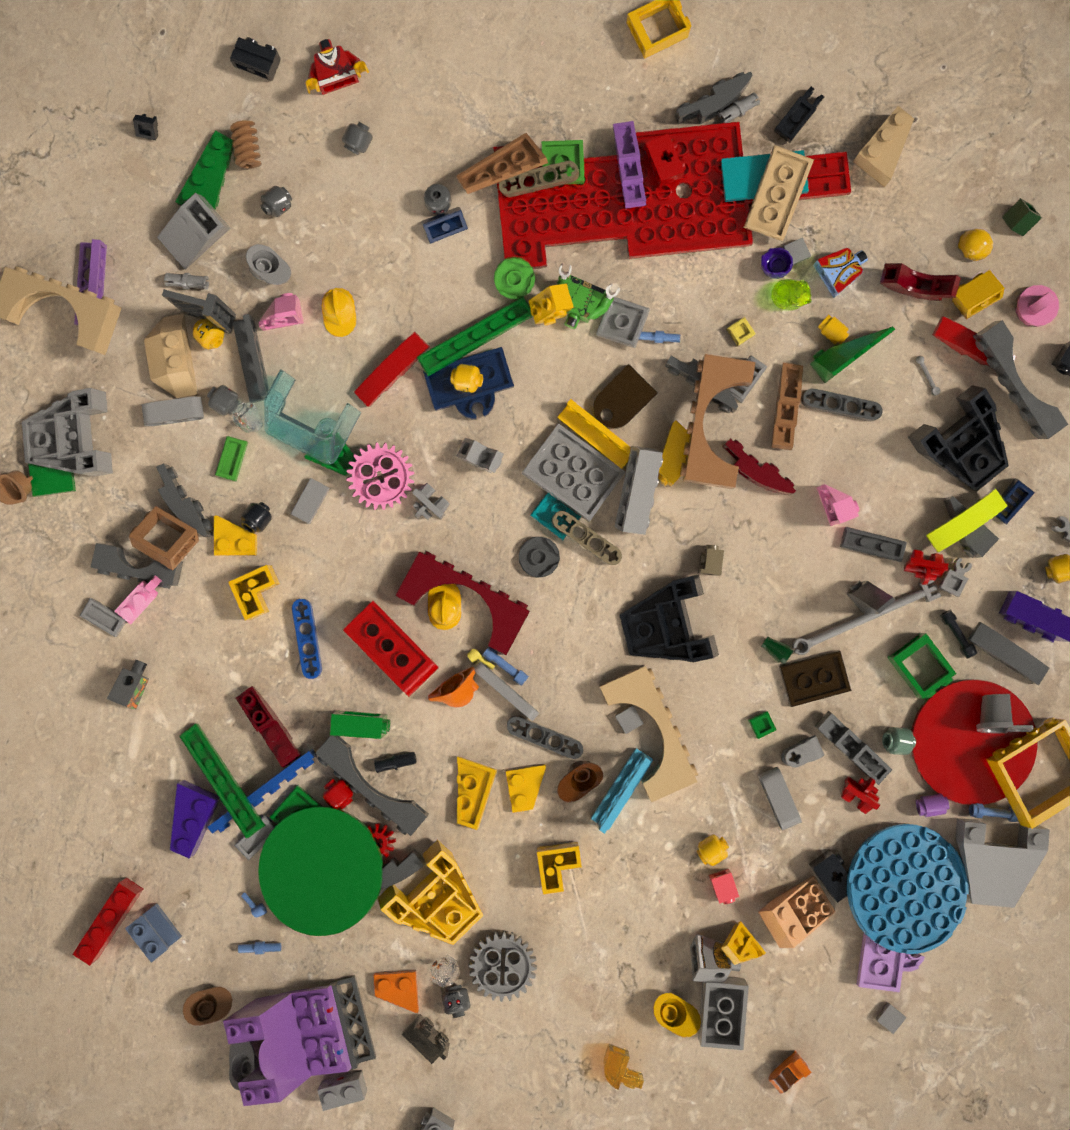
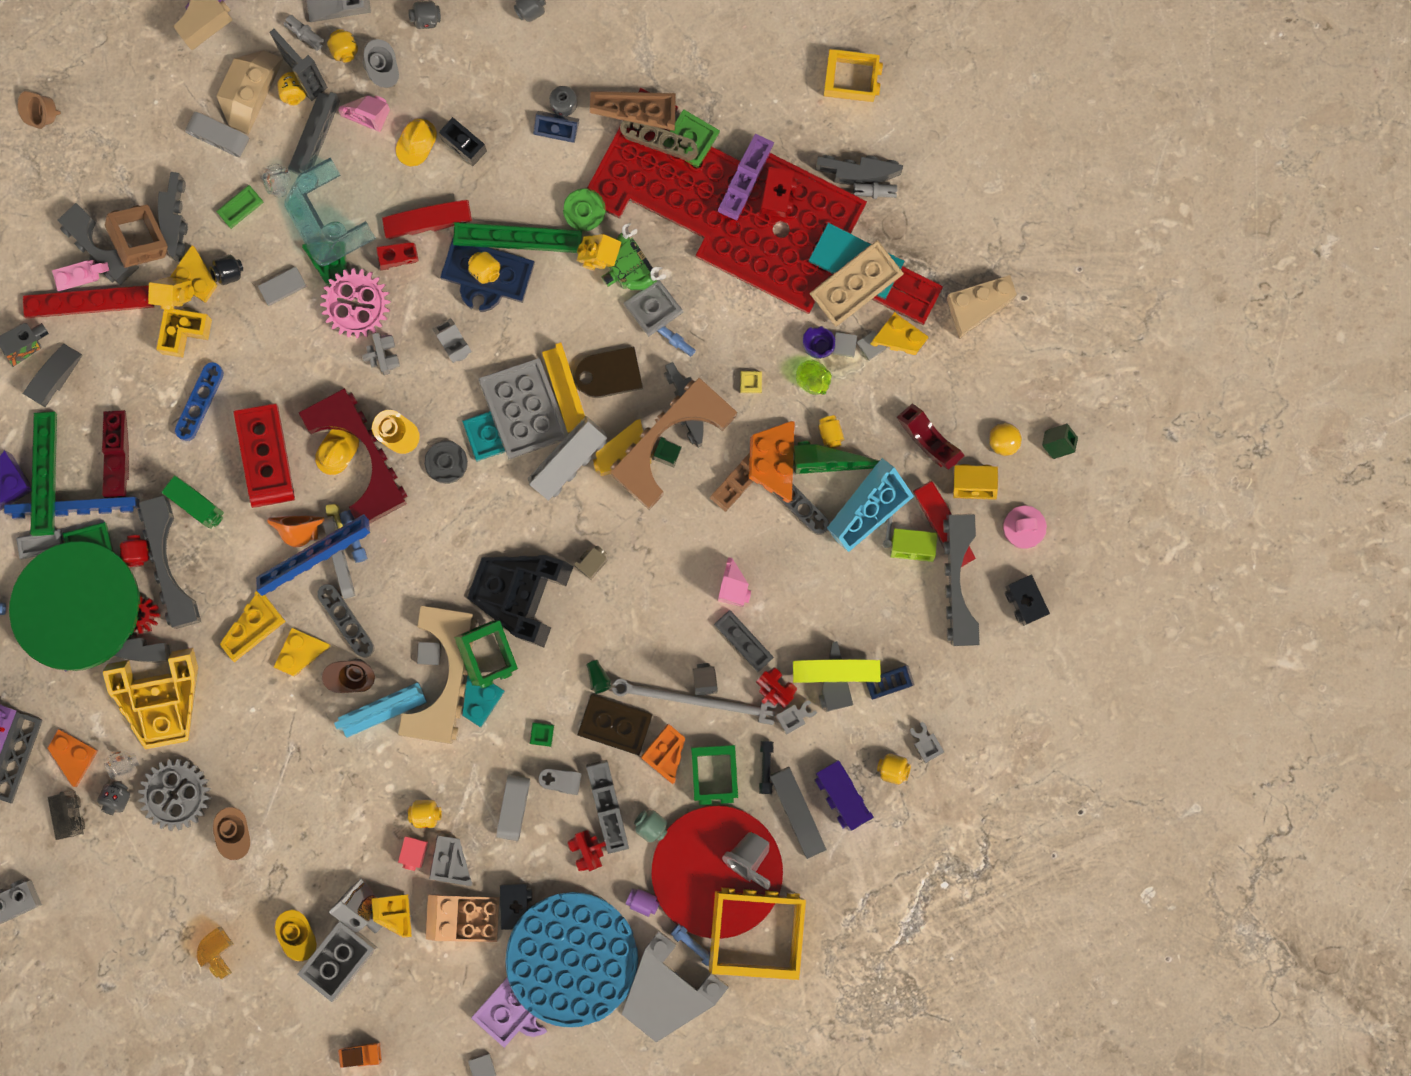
camera: 25 degrees right, 5 degrees down
light grey wedge [22,388,113,476] -> none
green tile [28,463,76,497] -> none
light grey tile [80,598,126,637] -> none
dark grey head [207,385,240,416] -> none
black axle [374,752,417,773] -> none
yellow brick [537,842,582,894] -> none
dark tan beam [552,511,622,565] -> none
dark red slope [722,438,796,495] -> none
light grey slope [728,355,767,403] -> none
black hinge [774,86,825,143] -> none
torso [813,248,868,298] -> none
black wedge [908,385,1009,492] -> none
none -> dark grey slope [22,344,83,407]
none -> red plate [23,285,154,318]
none -> yellow brick [148,277,194,310]
none -> medium nougat piece [213,807,250,860]
none -> blue plate [256,514,370,596]
none -> yellow head [327,29,358,63]
none -> yellow piece [372,410,420,454]
none -> red leg [376,243,419,271]
none -> light grey wing [429,835,472,886]
none -> black brick [439,117,487,166]
none -> green window [454,620,518,688]
none -> teal wing [462,675,505,728]
none -> orange wing [640,724,685,784]
none -> dark green panel [654,437,682,468]
none -> orange wing [749,421,795,503]
none -> medium azure wedge [827,458,914,552]
none -> light grey tile [857,330,887,361]
none -> yellow wing [871,312,929,355]
none -> lime hinge [890,528,937,562]

